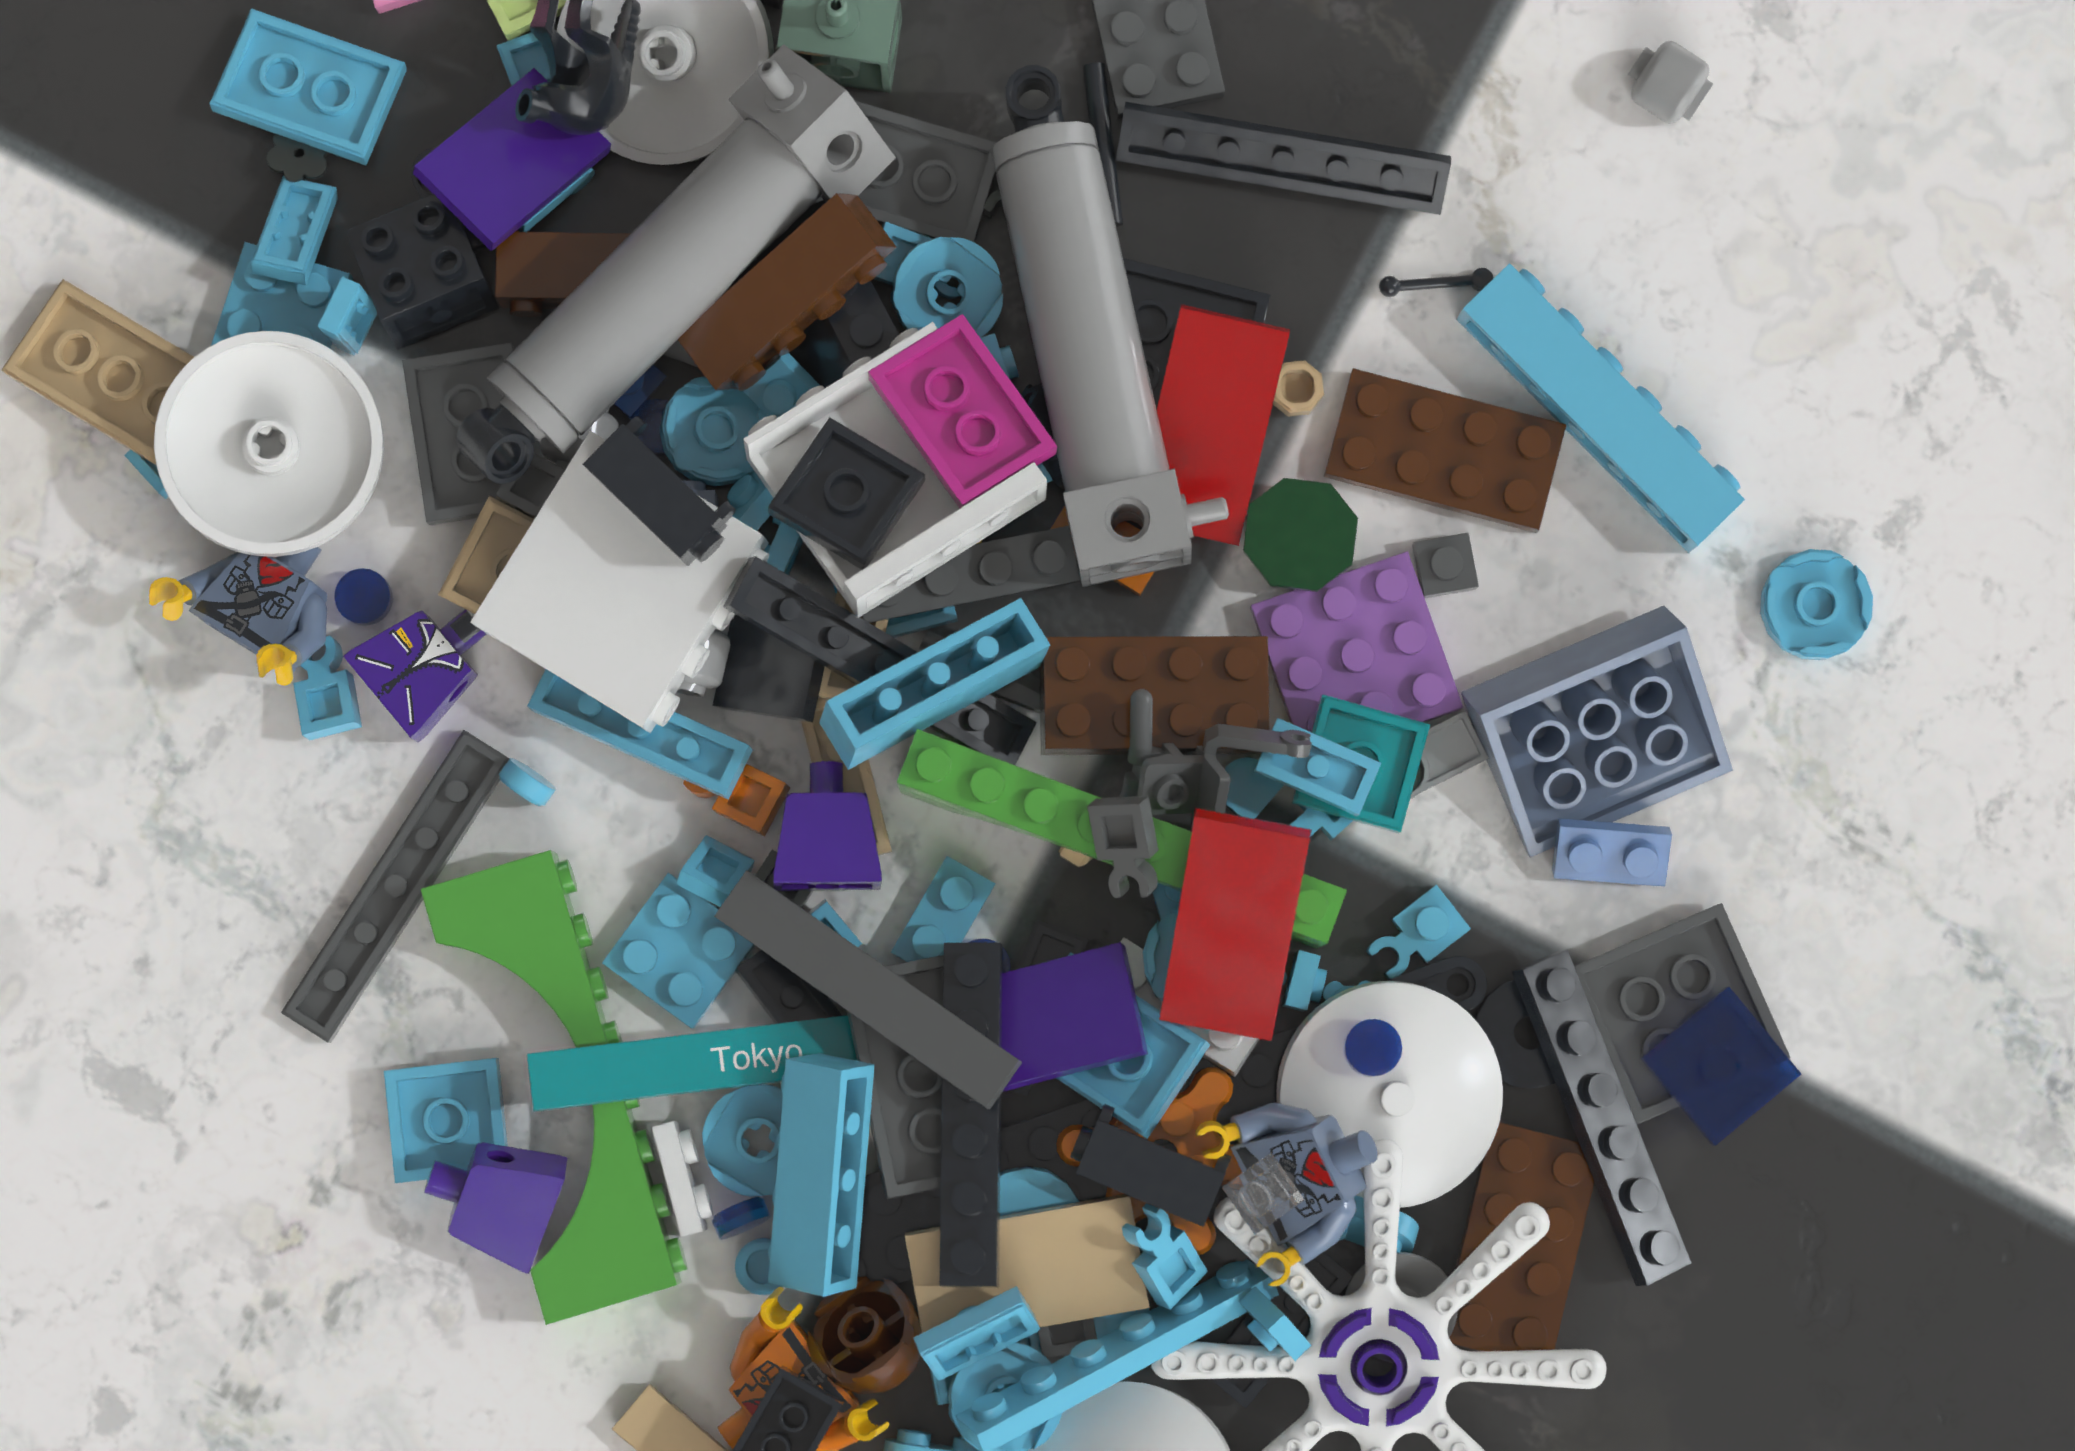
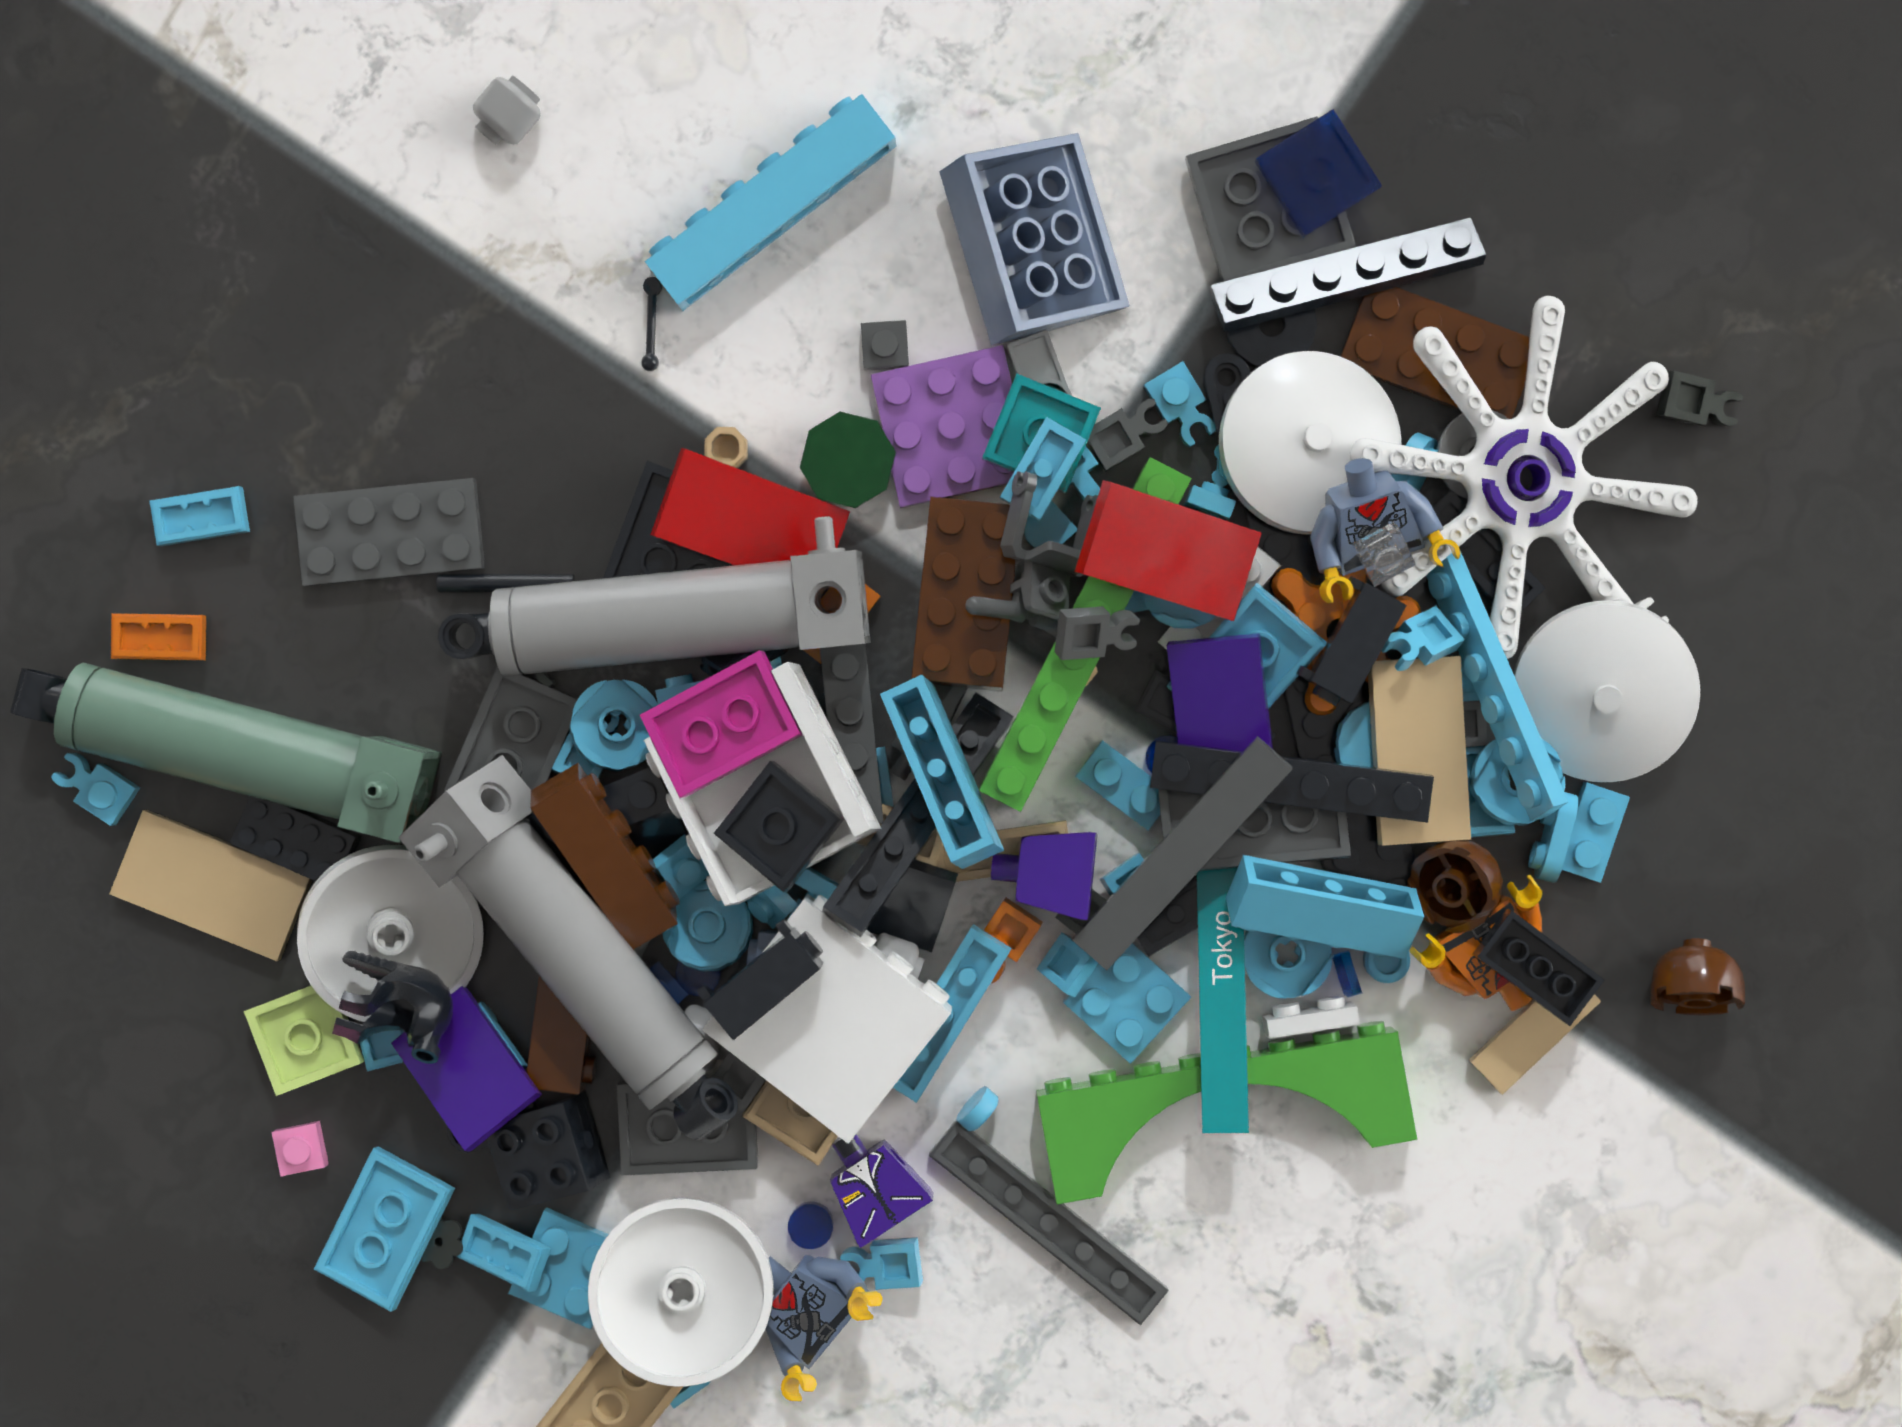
camera: 80 degrees left, 5 degrees up
medium azure plate [318,276,377,356] -> none
medium azure plate [384,1058,508,1183] -> none
dark purple torso [424,1143,568,1274] -> none
medium azure plate [914,1286,1040,1380] -> none
black plate [1116,102,1451,215] -> none
medium azure plate [1239,1286,1311,1361] -> none
reddish brown plate [1324,368,1567,533] -> none
clear blue tile [1344,1019,1402,1077] -> none
medium blue plate [1552,818,1672,887] -> none
medium azure tile [1760,549,1873,660] -> none
none -> dark grey plate [1088,399,1168,472]

